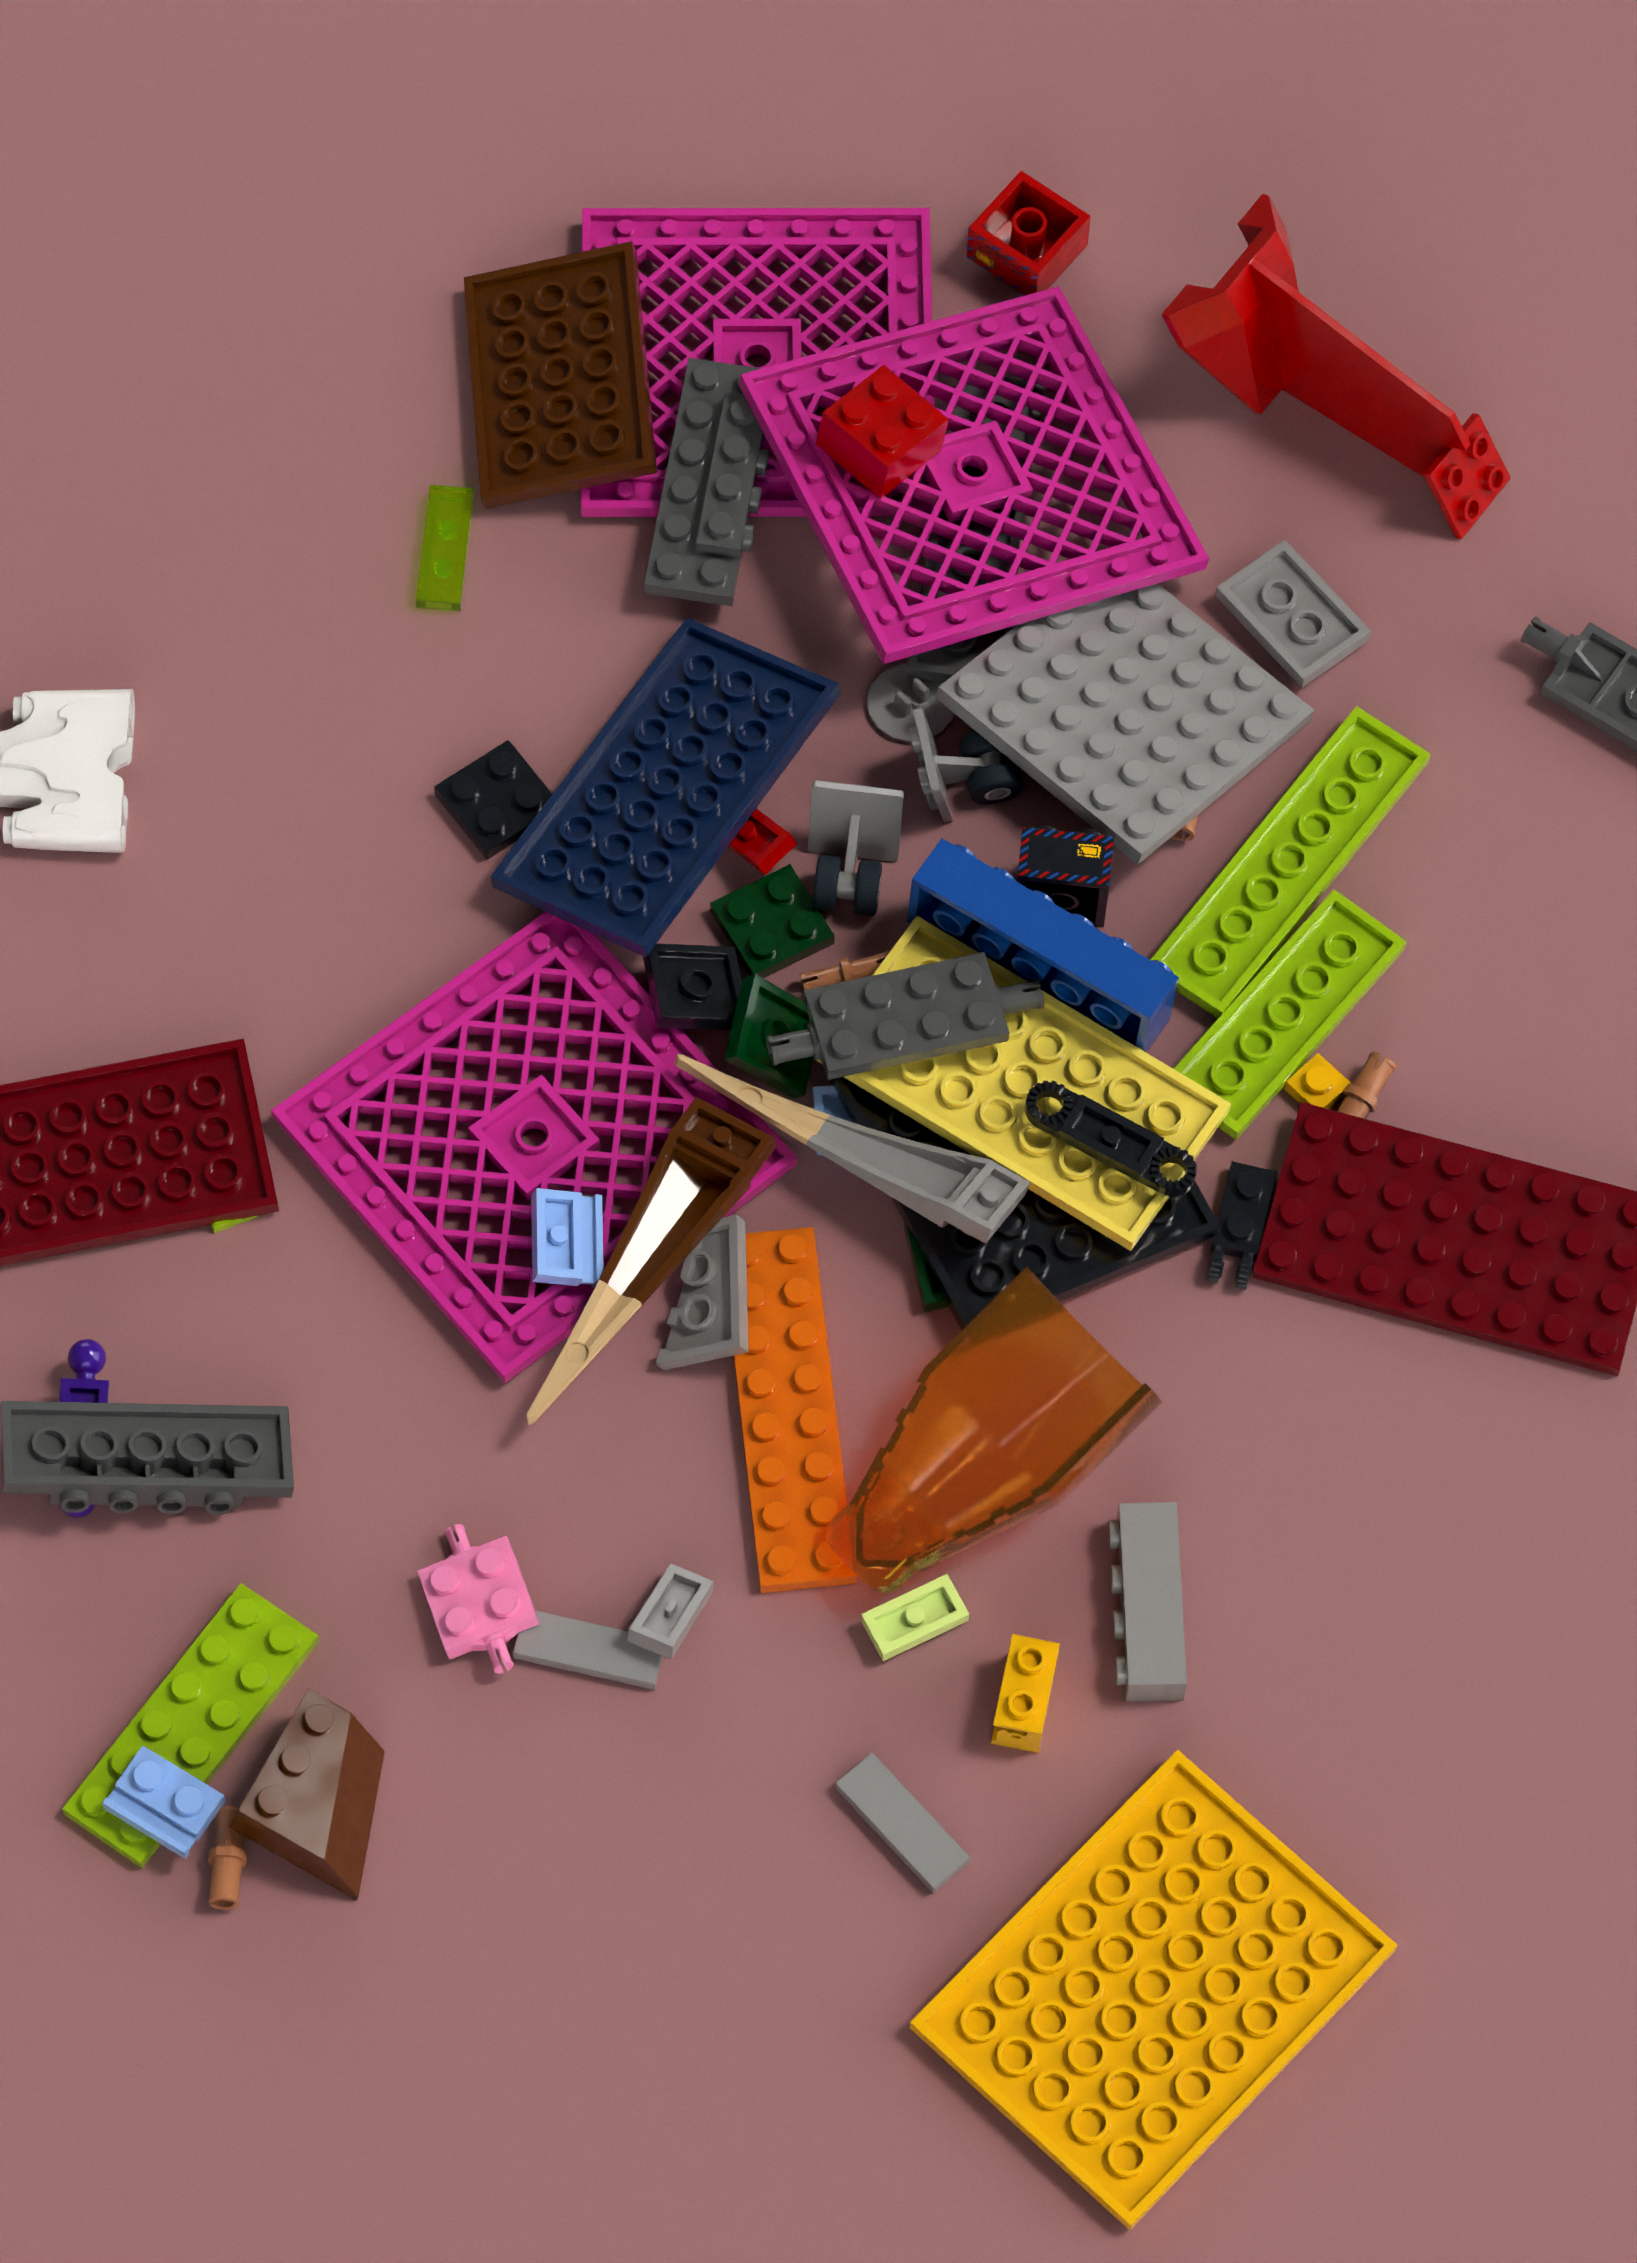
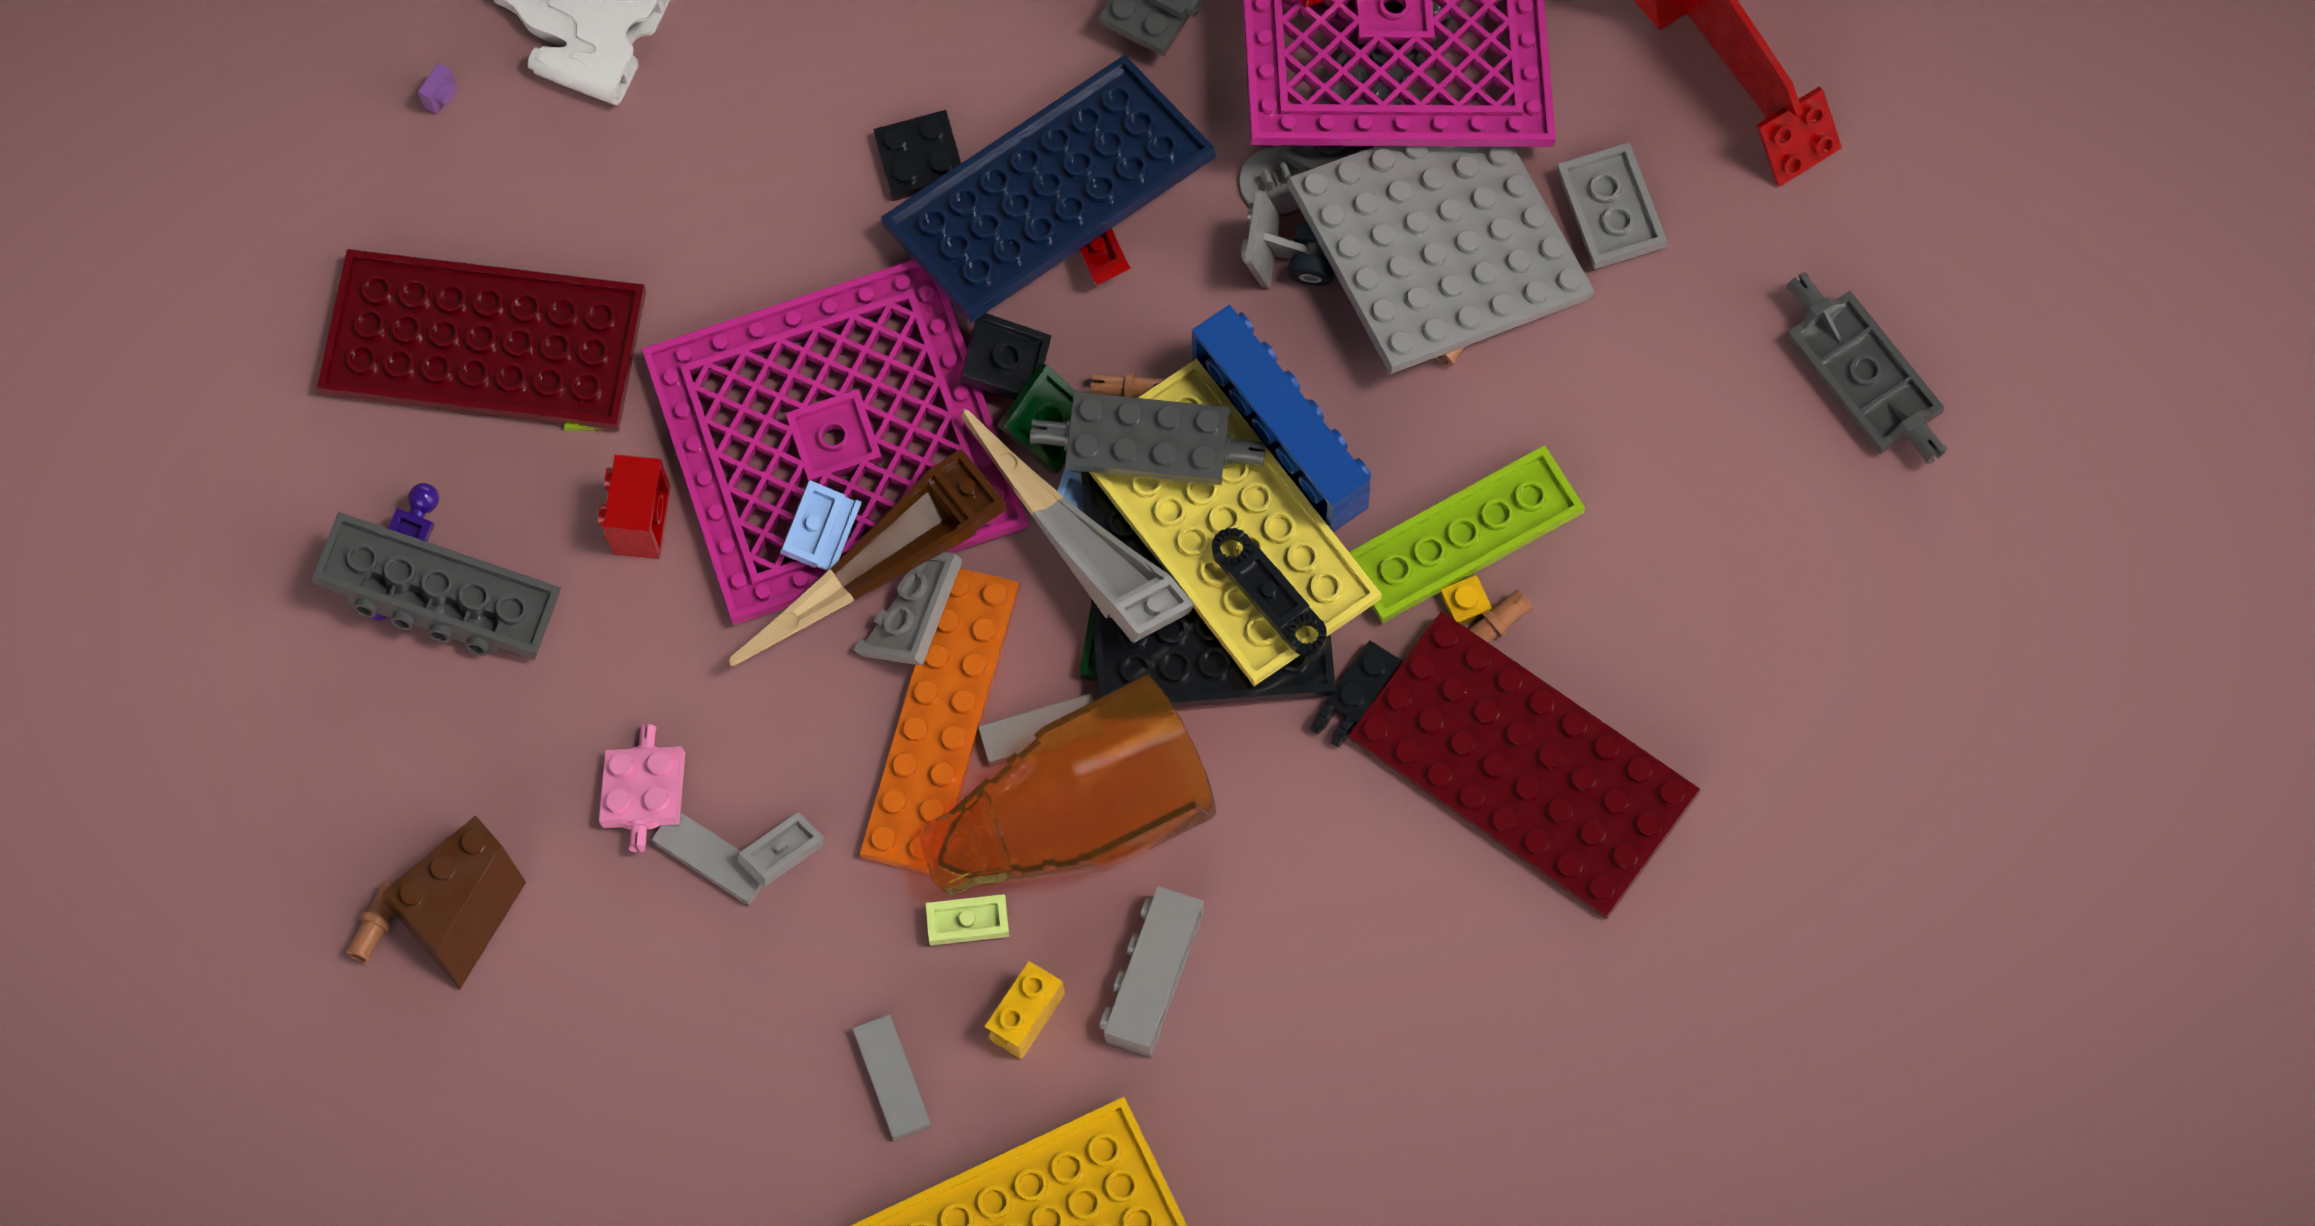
camera: 30 degrees right, 5 degrees up
lime plate [62,1583,319,1869] -> none
light blue plate [102,1745,226,1859] -> none
dark green plate [710,864,835,978] -> none
light grey plate [808,780,904,916] -> none
black brick [1017,825,1114,927] -> none
lime plate [1150,706,1431,1018] -> none
none -> red brick [598,454,671,559]
none -> light grey tile [978,693,1103,766]

